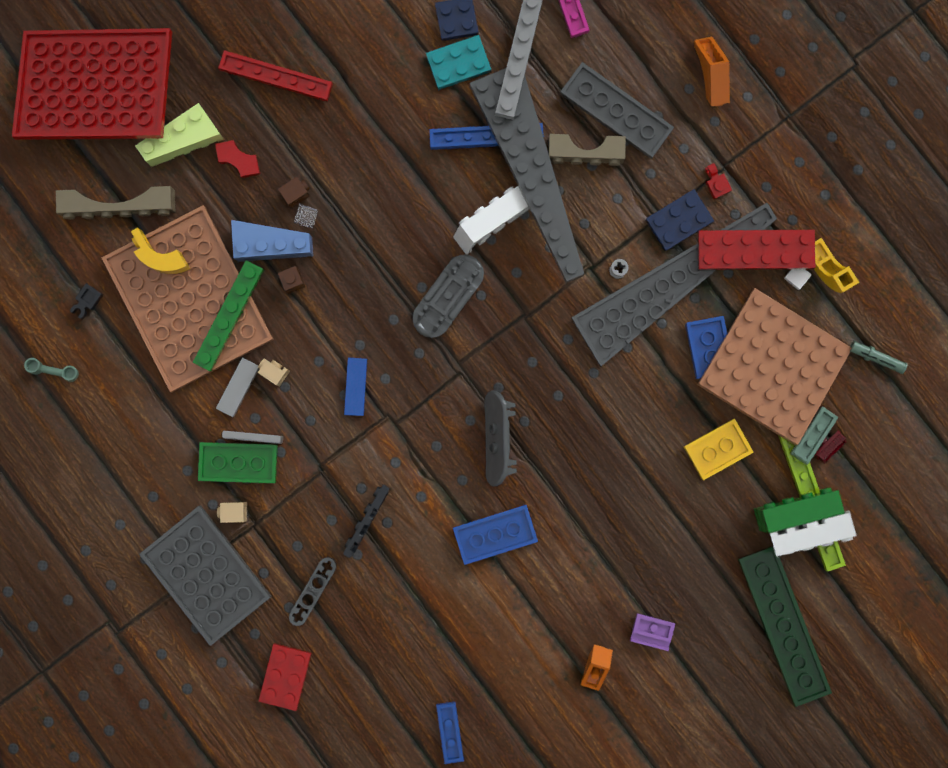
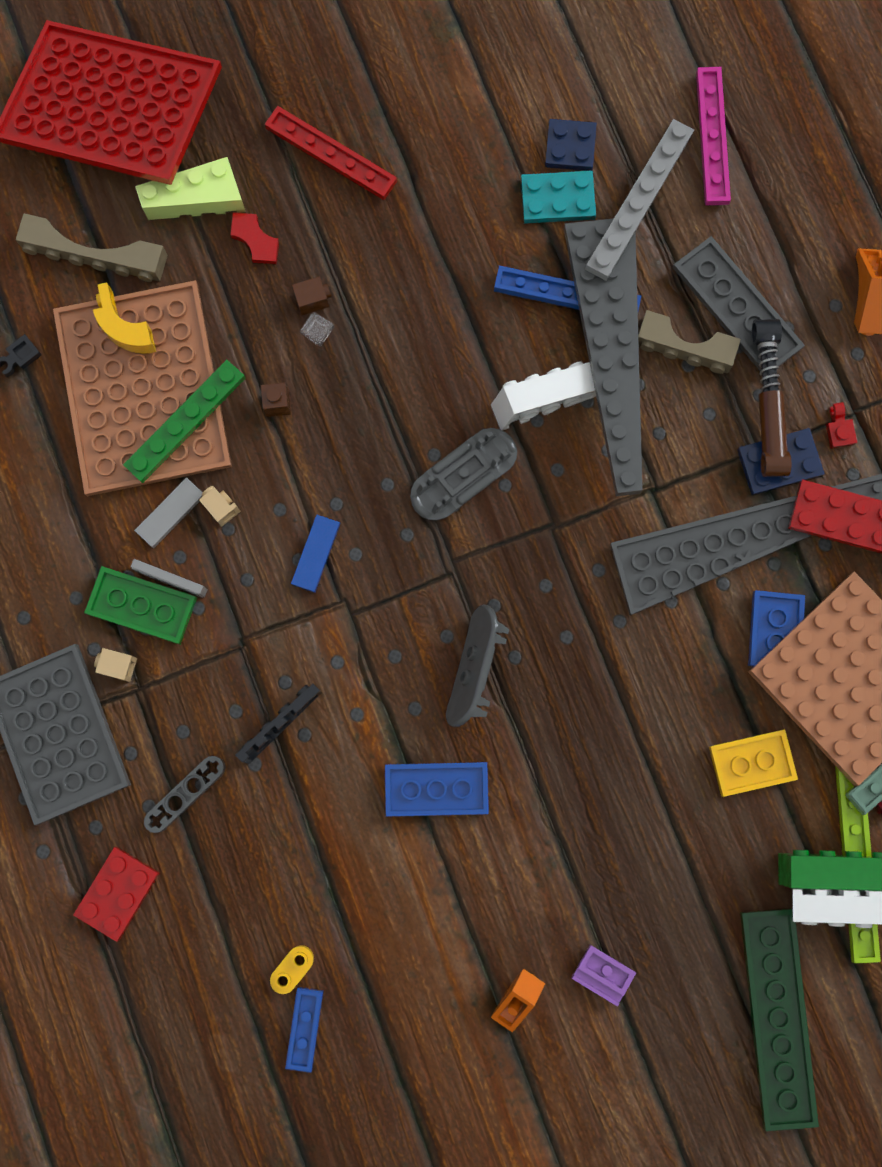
camera: 20 degrees right, 5 degrees down
medium blue wedge [231,220,313,262] -> none
light grey bush [609,259,628,279] -> none
none -> yellow plate [270,945,314,994]
none -> piece [752,319,792,477]

